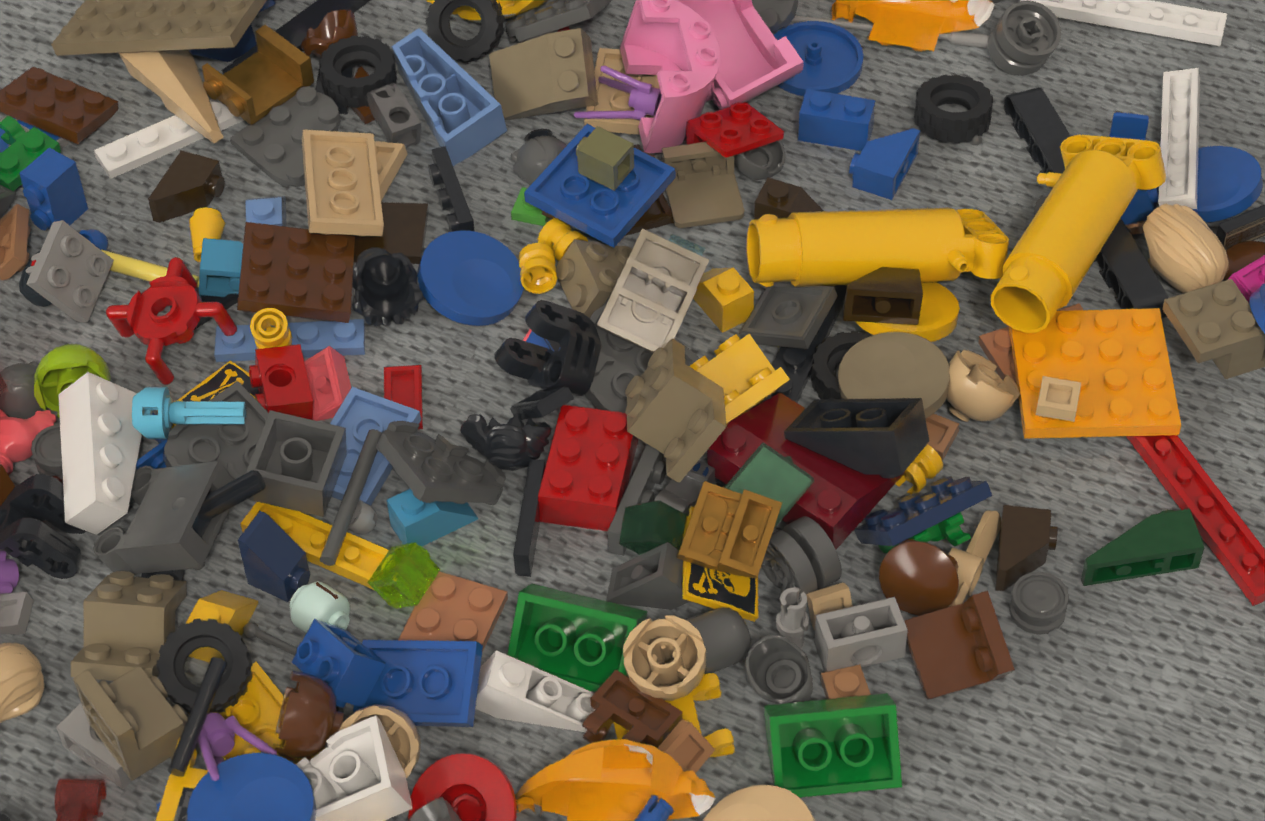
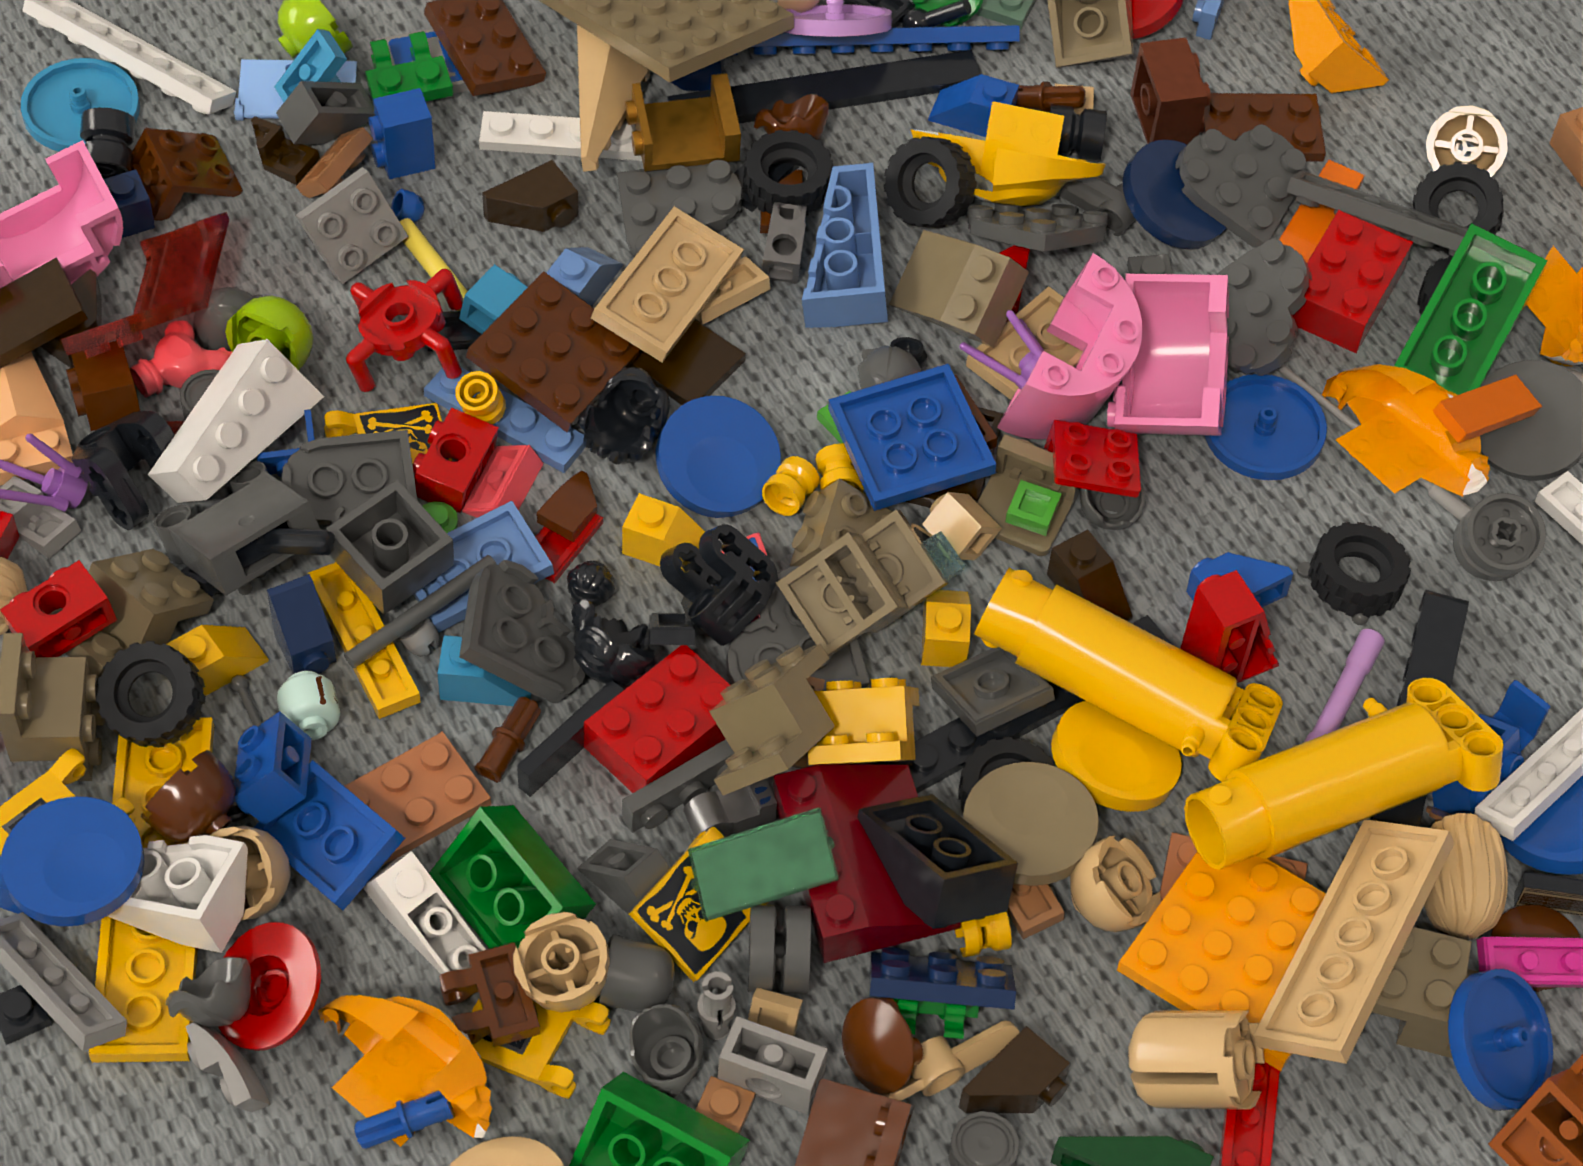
camera: 30 degrees right, 5 degrees up
medium azure piece [132,387,246,439] -> none
black bar [168,657,227,777] -> none
yellow cone [189,207,225,262] -> none
medium lavender plant [198,713,277,781] -> none
clear neon green brick [367,543,441,609] -> none
black plate [428,146,475,232] -> none
olive brick [576,126,634,191] -> none
clear green brick [619,500,687,555] -> none
medium nougat plate [657,719,715,773] -> none
pearl gold slope [677,481,782,579] -> none
blue brick [798,89,875,151] -> none
dark brown slope [843,267,923,325] -> none
tan plate [1036,376,1082,422] -> none
none -> red brick [0,560,117,657]
none -> reddish brown axle [474,696,541,783]
none -> reddish brown slope [537,470,597,542]
none -> black piece [567,561,615,607]
none -> yellow slope [622,493,705,572]
none -> tan brick [922,492,1002,561]
none -> bright green plate [1005,480,1062,536]
none -> tan cylinder [1128,1010,1264,1110]
none -> red wedge [1180,570,1279,683]
none -> tan plate [1253,819,1454,1064]
none -> lavender piece [1304,629,1385,742]

